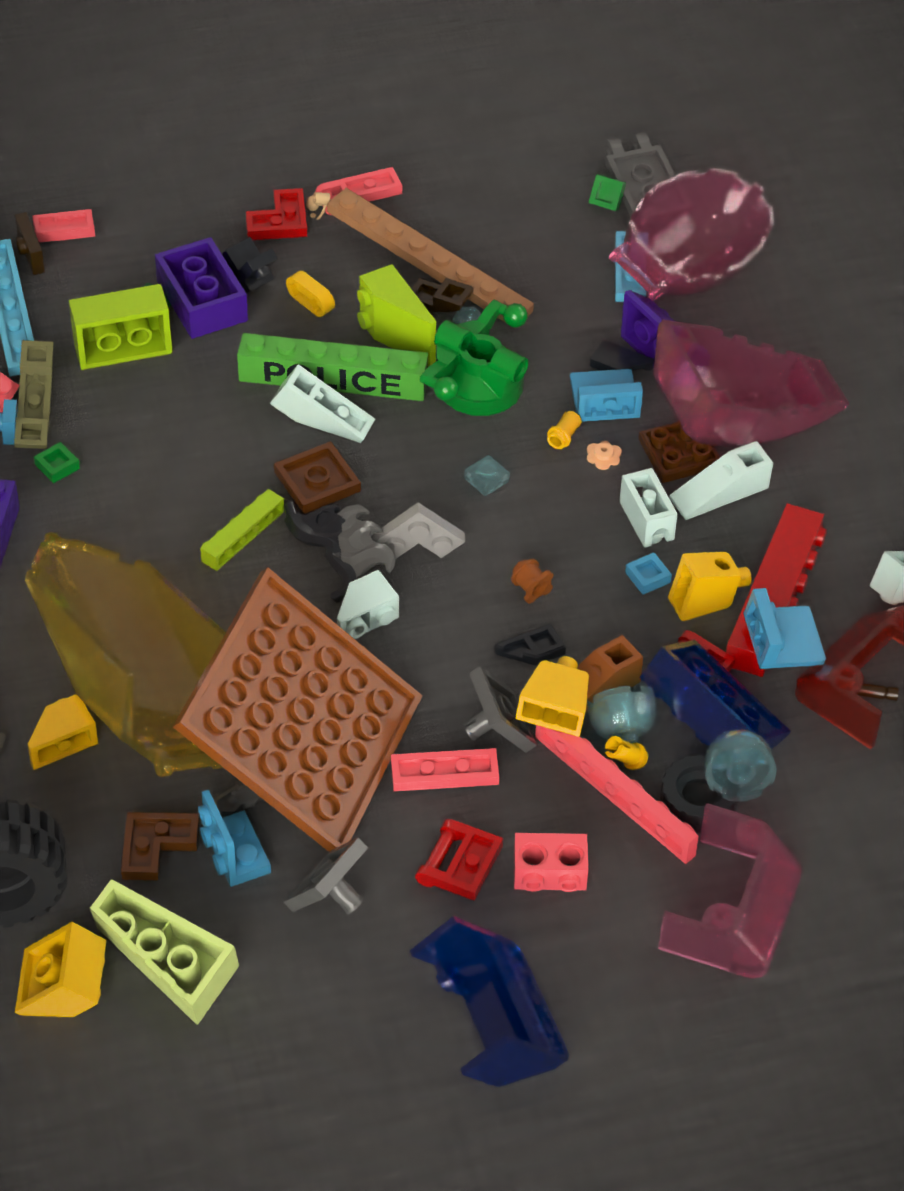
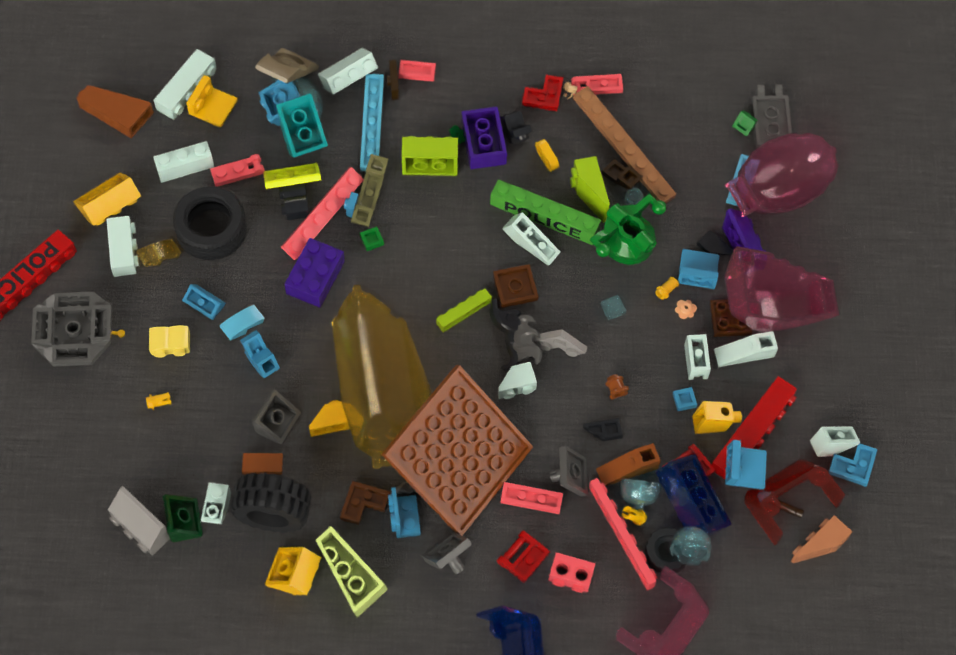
camera: 15 degrees right, 15 degrees up
yellow torso [515,656,589,737] -> none

